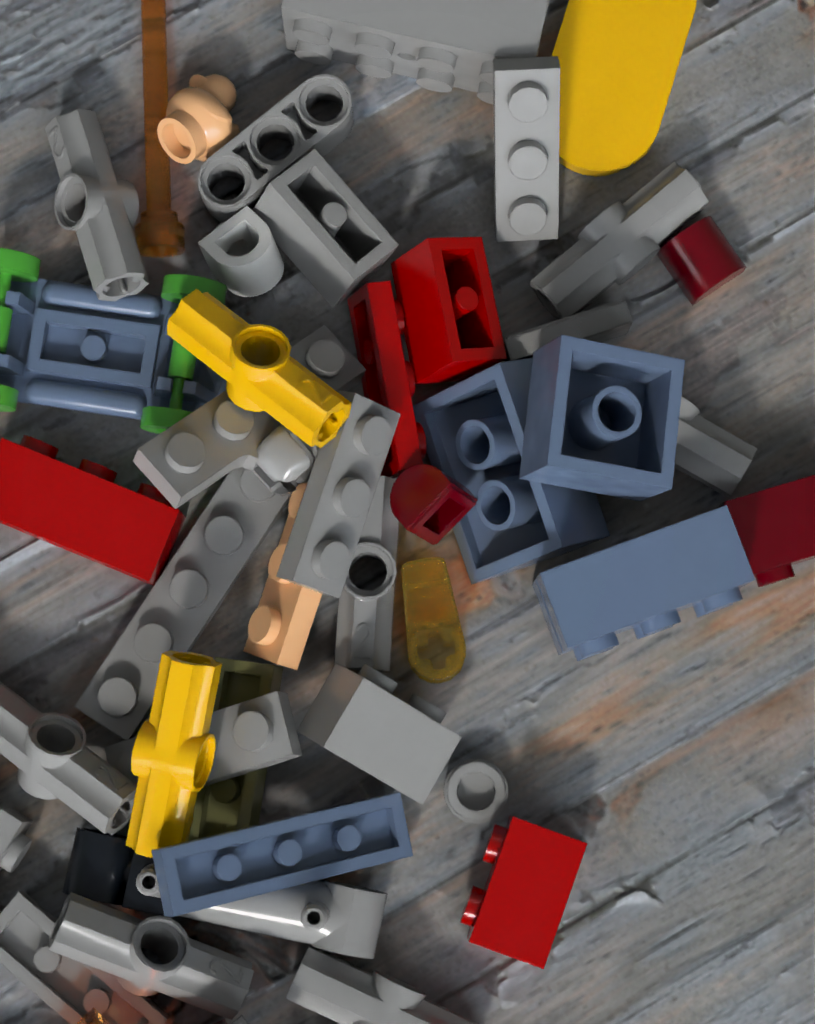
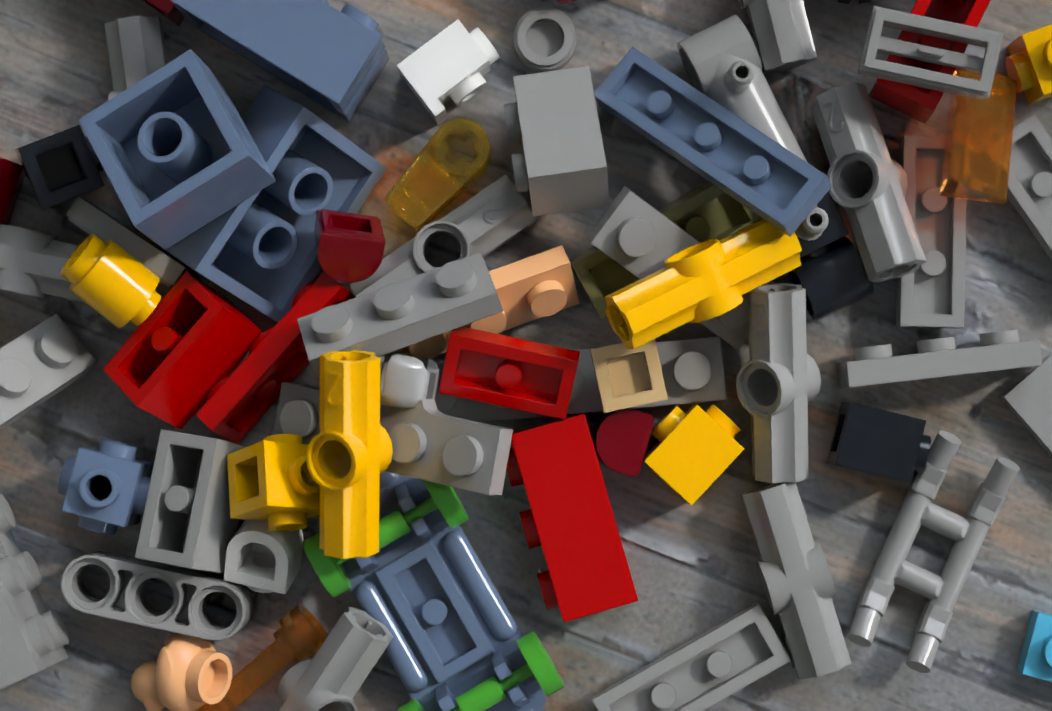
camera: 125 degrees left, 5 degrees up
none -> black brick [15,125,105,210]
none -> sand blue brick [58,438,154,535]
none -> yellow brick [60,234,161,328]
none -> yellow brick [227,434,320,531]
none -> white brick [397,19,500,125]
none -> red plate [439,326,580,420]
none -> tan plate [590,339,668,413]
none -> dark red brick [594,409,655,477]
none -> yellow brick [643,404,744,506]

